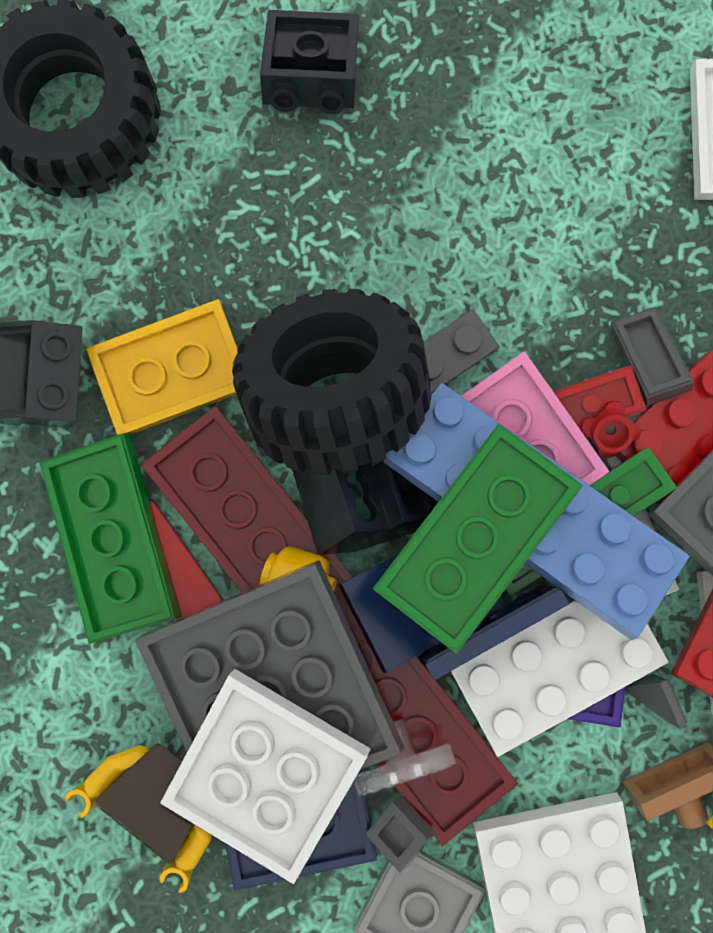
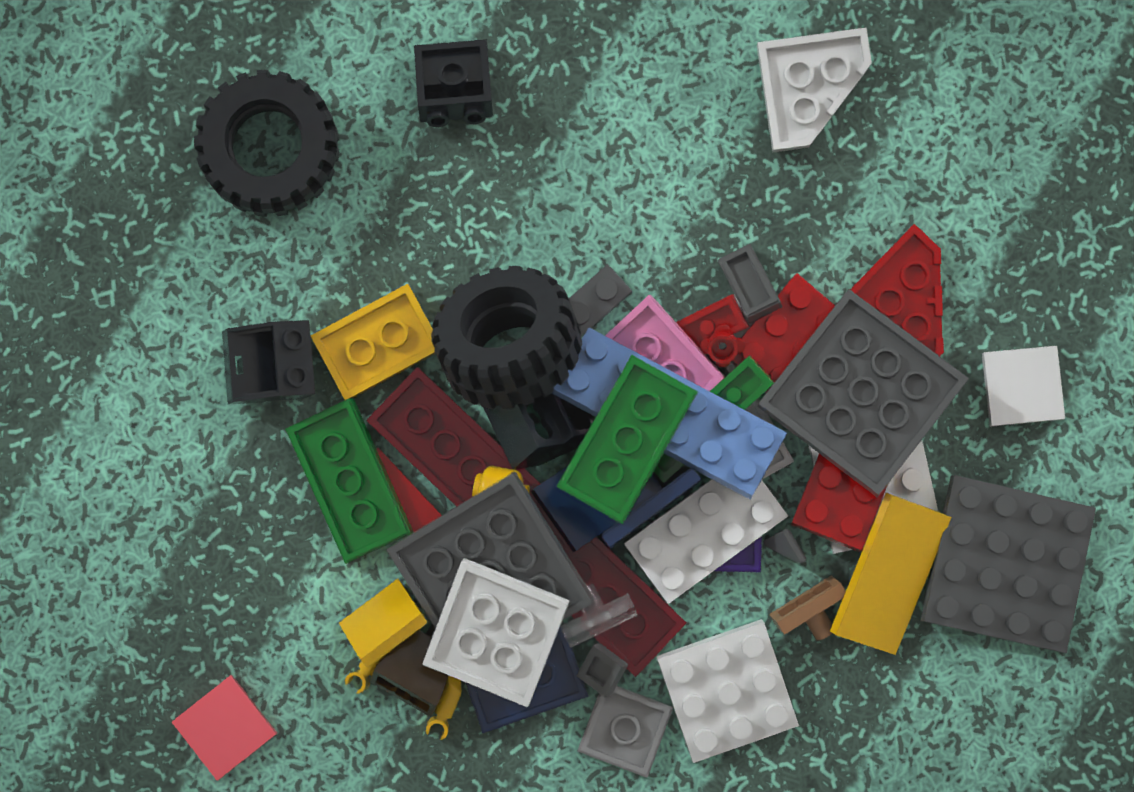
camera: 10 degrees left, 0 degrees up
none -> yellow tile [339,578,428,668]

